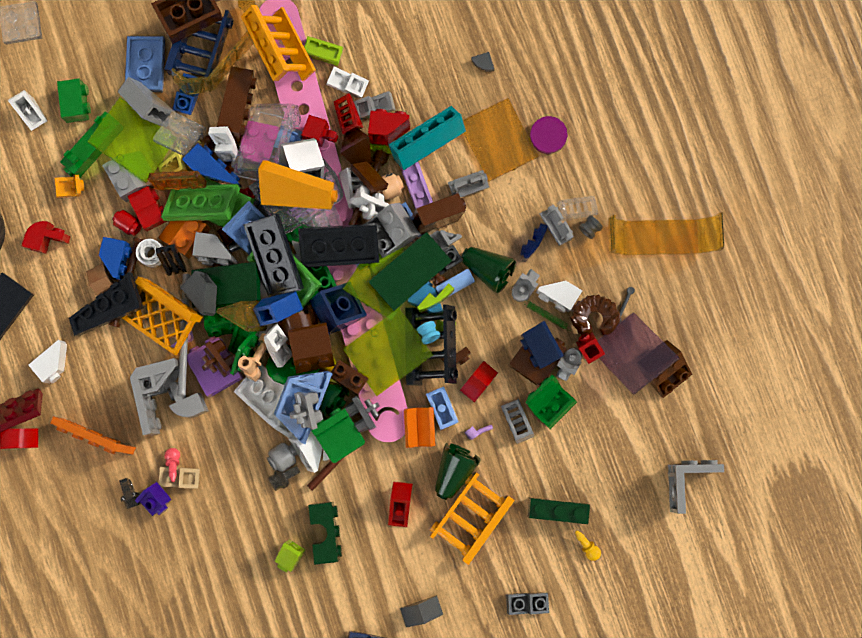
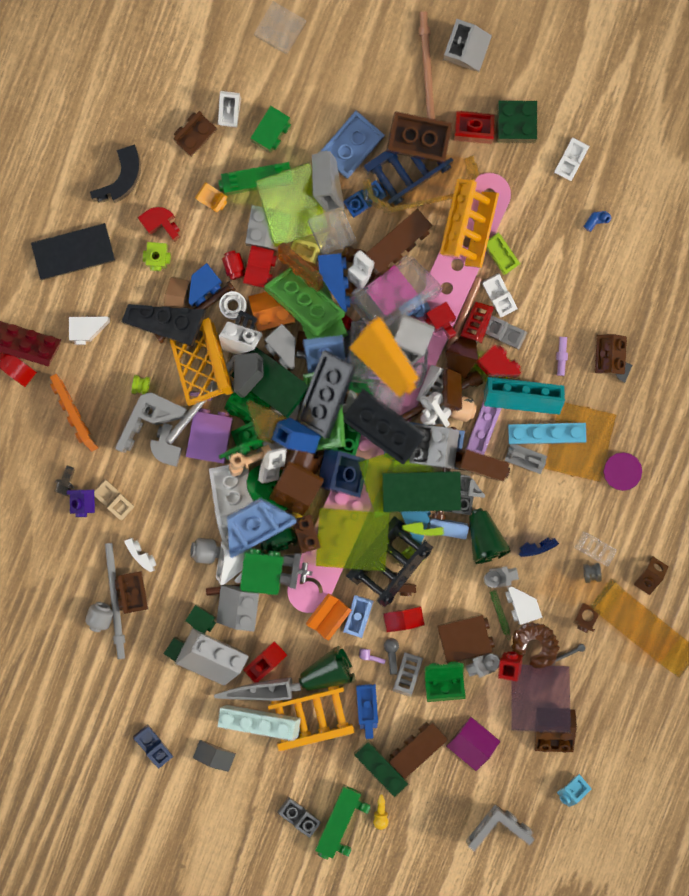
camera: 35 degrees right, 5 degrees up
coral bar [164,448,180,482] -> none
reddish brown hips [202,340,235,377] -> none
clear smoke piece [268,466,300,491] -> none
lime slope [274,539,306,572] -> none
light grey hips [289,392,323,430] -> none
medium azure wheel [417,321,441,344] -> none
dark blue slope [520,321,564,370] -> none
light grey hinge [539,204,574,246] -> none
none -> light grey head [85,602,113,632]
none -> light grey bar [105,543,125,659]
none -> reddish brown bracket [115,571,149,614]
none -> white slope [124,538,156,572]
none -> lime wheel [131,375,150,395]
none -> lime brick [143,242,171,271]
none -> reddish brown bracket [173,111,218,157]
none -> light grey slope [175,628,249,686]
none -> light grey piece [214,677,301,701]
none -> light grey slope [216,585,259,632]
none -> light aqua brick [218,705,301,740]
none -> white slope [219,321,262,355]
none -> green brick [315,785,371,860]
none -> blue hinge [356,684,378,739]
none -> dark grey bar [384,638,399,675]
none -> reddish brown brick [389,721,448,779]
none -> magenta slope [446,716,501,771]
none -> nougat bar [447,276,483,348]
none -> medium azure plate [508,423,586,445]
none -> lavender bar [556,337,568,376]
none -> medium azure bracket [557,774,592,807]
none -> reddish brown bracket [574,603,600,633]
none -> reddish brown bracket [595,334,627,374]
none -> reddish brown bracket [634,556,668,595]

